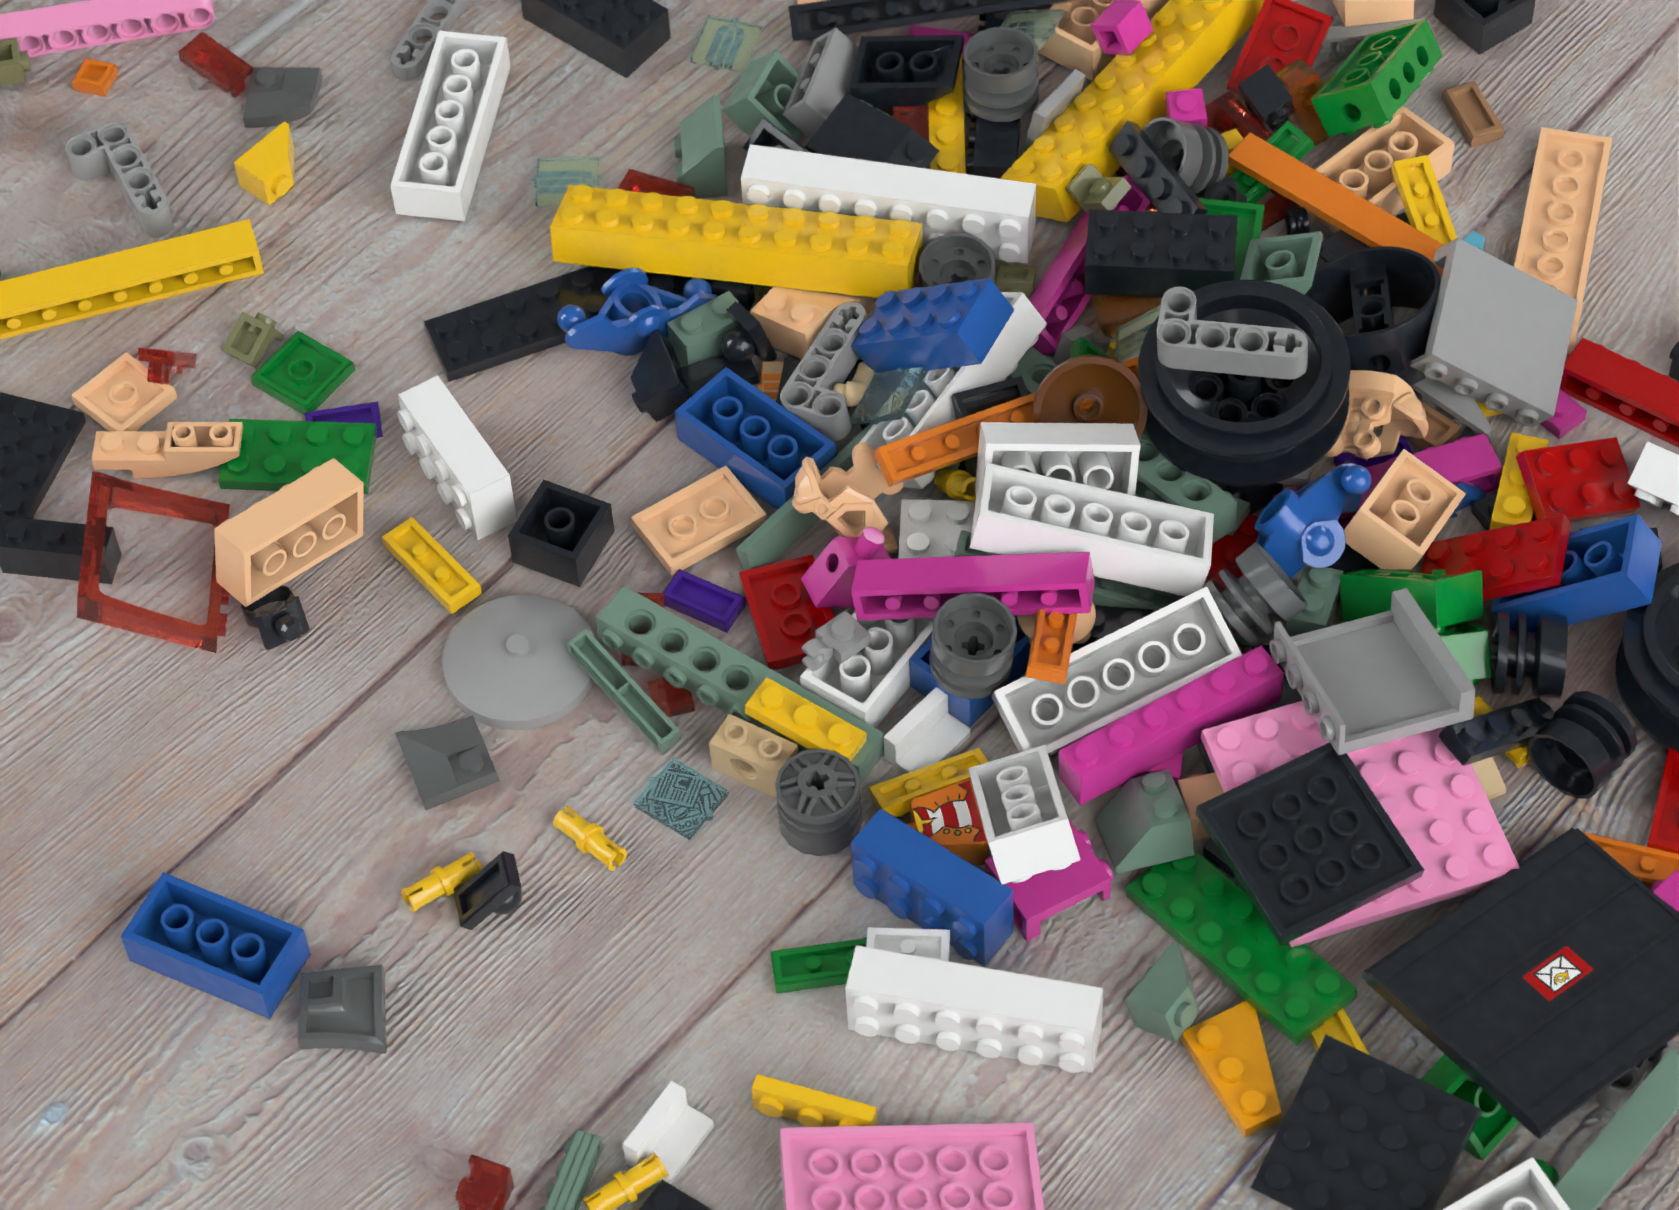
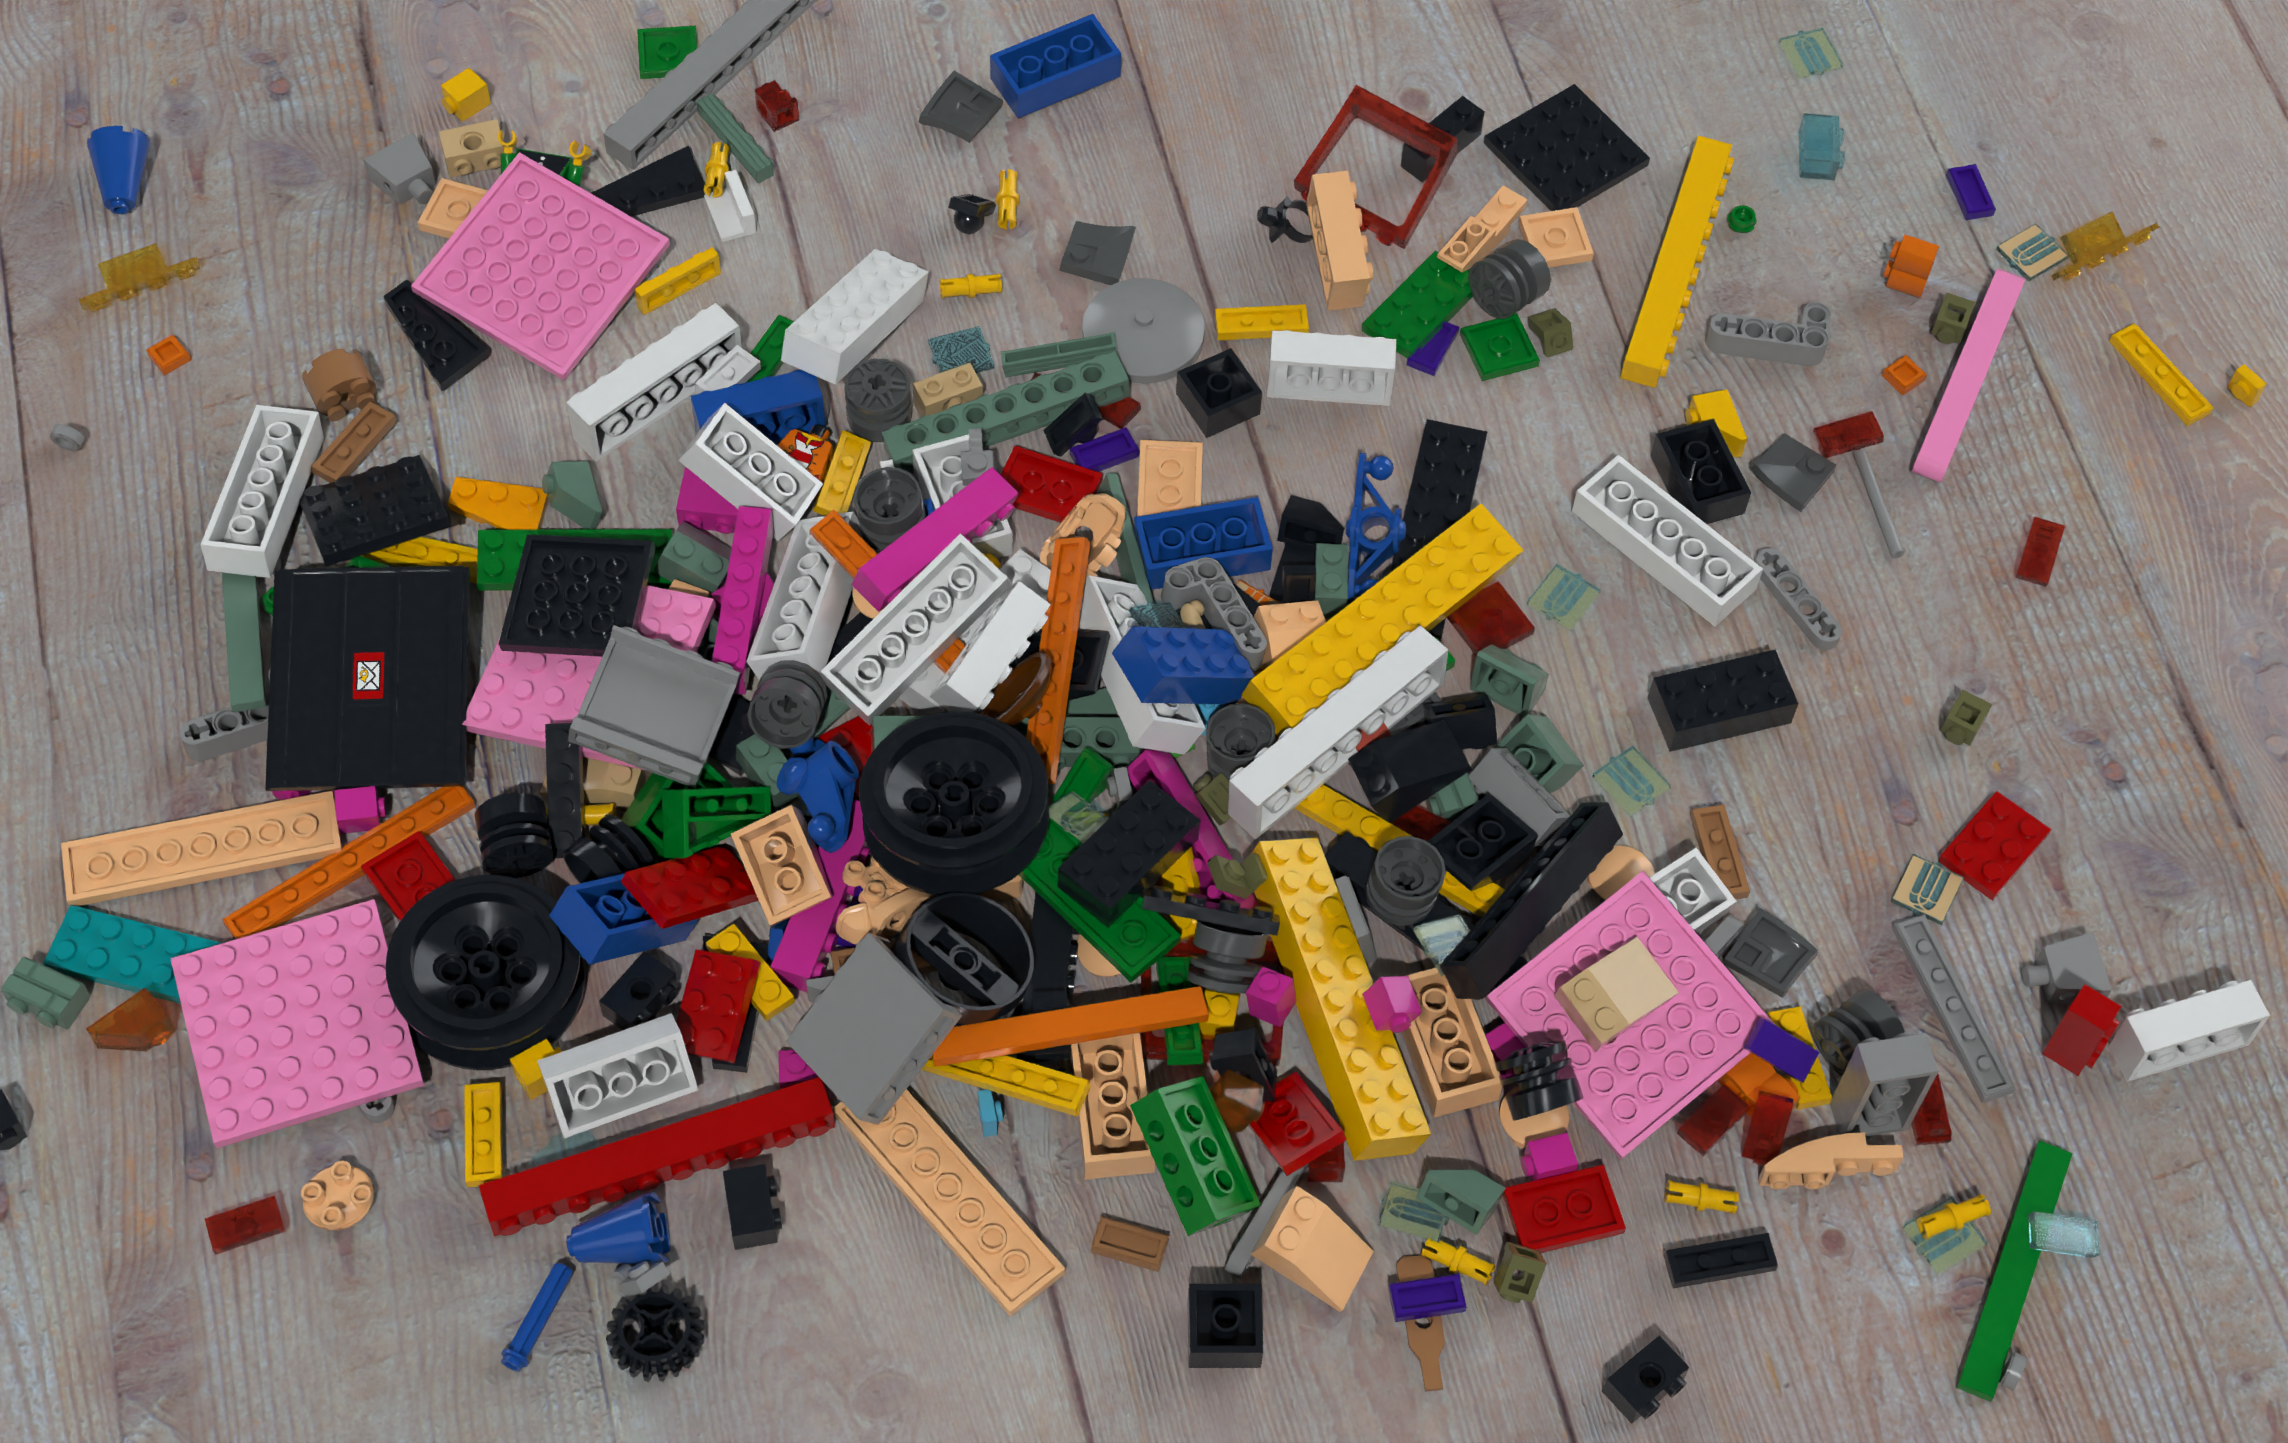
camera: 120 degrees right, 5 degrees up
clear red plate [138,348,197,384] -> none
yellow plate [745,677,867,762] -> none
dark pink torso [801,527,891,608] -> none
light grey beam [1157,286,1308,379] -> none
black plate [1204,177,1247,203] -> none
sand green slope [1240,231,1323,295] -> none
none -> white brick [781,249,928,385]
none -> black tile [1043,393,1103,457]
none -> dark grey wheel [1469,239,1551,319]
none -> black brick [1651,419,1751,524]

